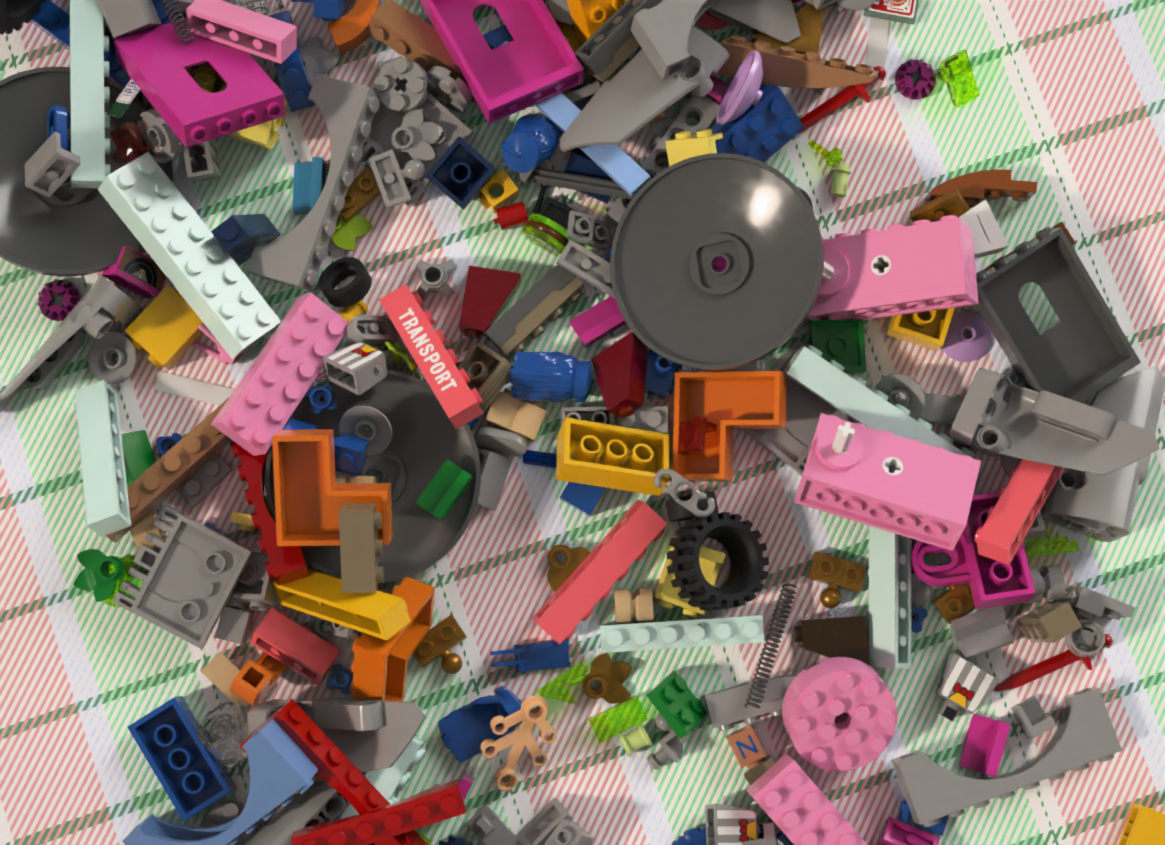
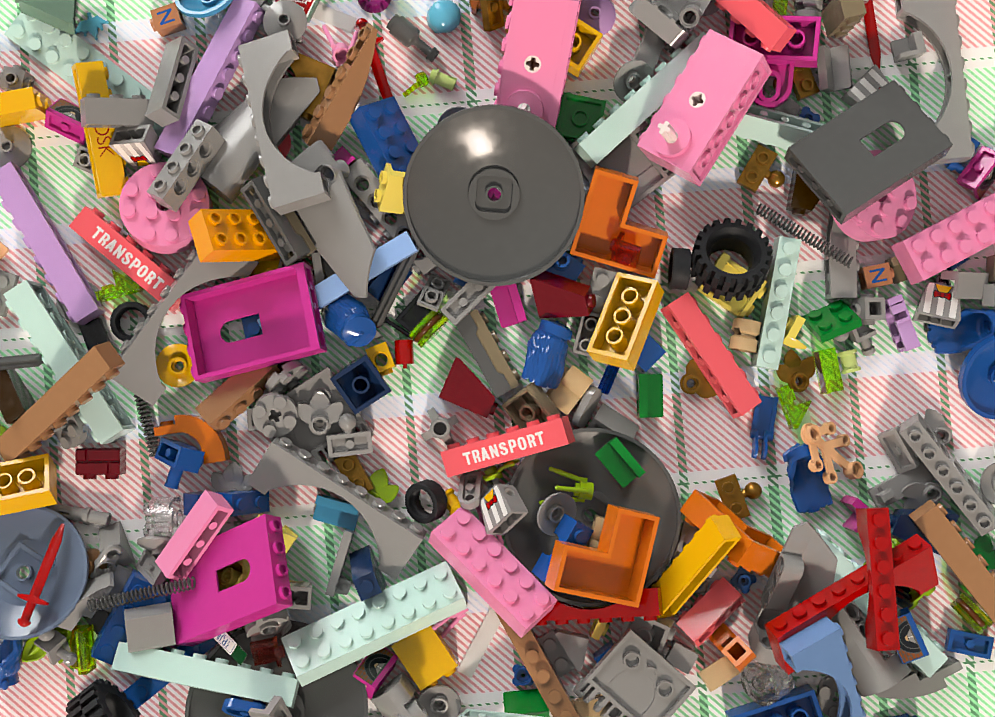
camera: 75 degrees left, 5 degrees up
blue plate [307,384,337,414] -> none
dark tan brick [339,503,384,593] -> none
light grey piece [654,469,715,517] -> none
lavender dish [716,50,763,125] -> none
dark pink panel [959,714,1010,777] -> none
none -> bright pink plant [322,25,358,66]
none -> light grey hinge [325,529,355,597]
none -> dark grey piece [386,14,439,62]
none -> medium azure hair [426,0,461,34]
none -> lime plant [539,467,594,505]
none -> light grey slope [554,628,589,672]
none -> green panel [636,374,663,418]
none -> light yellow plate [783,315,807,349]
none -> dark grey panel [784,80,953,225]
none -> light grey brick [850,294,886,325]
none -> lavender piece [885,294,921,352]

